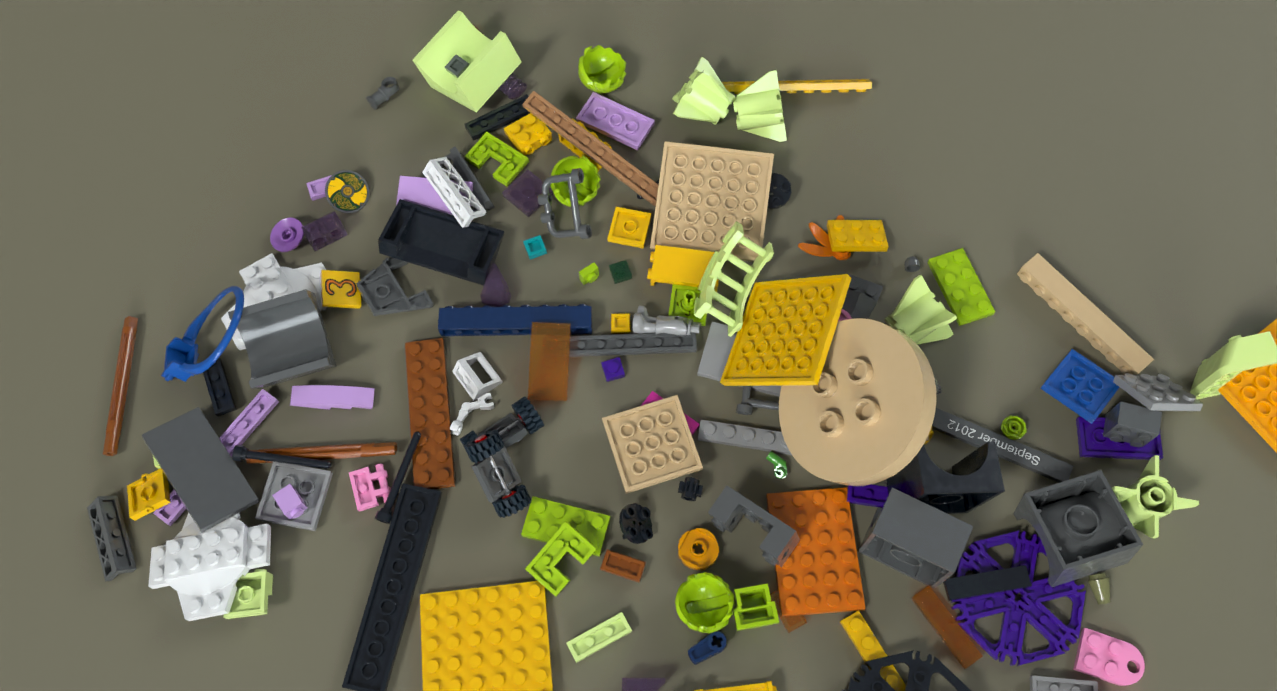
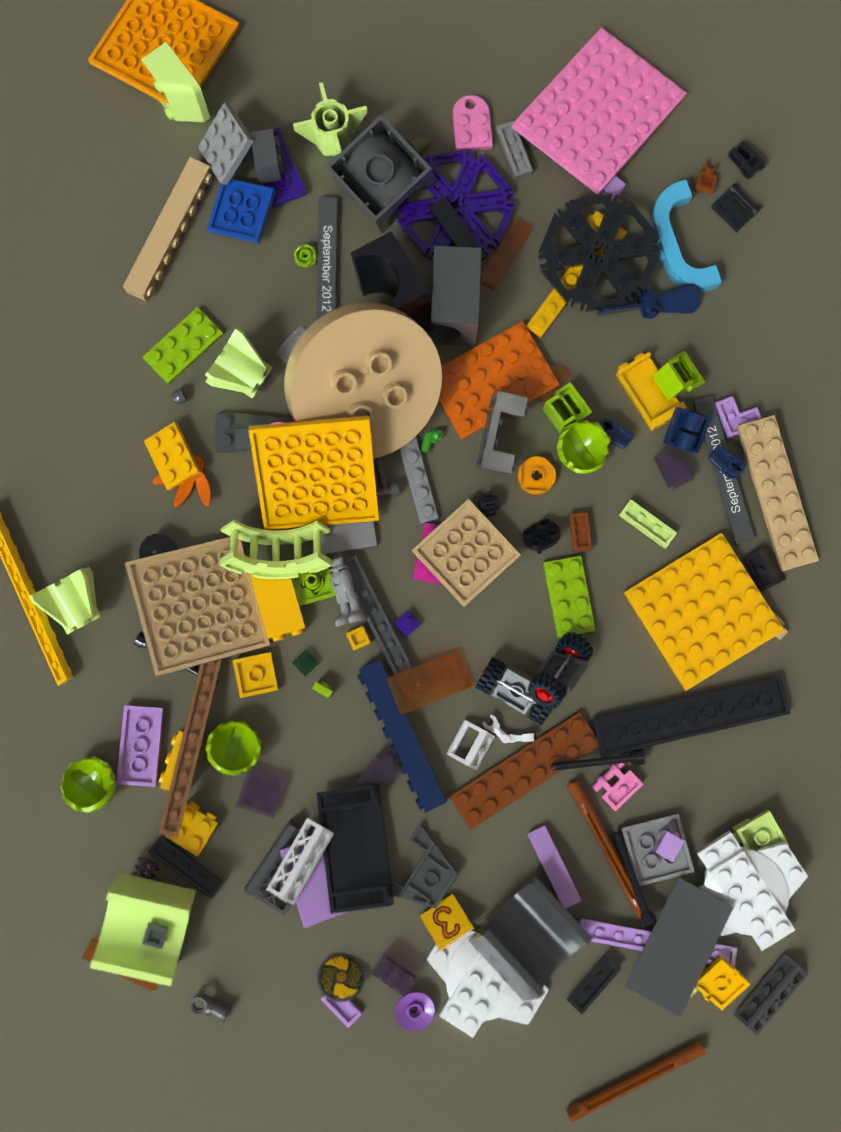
camera: 120 degrees left, 15 degrees up
blue brick [161,286,244,382] -> none
lime plate [464,132,529,187] -> none
teal plate [523,235,547,260] -> none
lime plate [525,521,597,597] -> none
dark grey bar [538,168,592,239] -> none
yellowish green brick [672,57,736,125] -> none

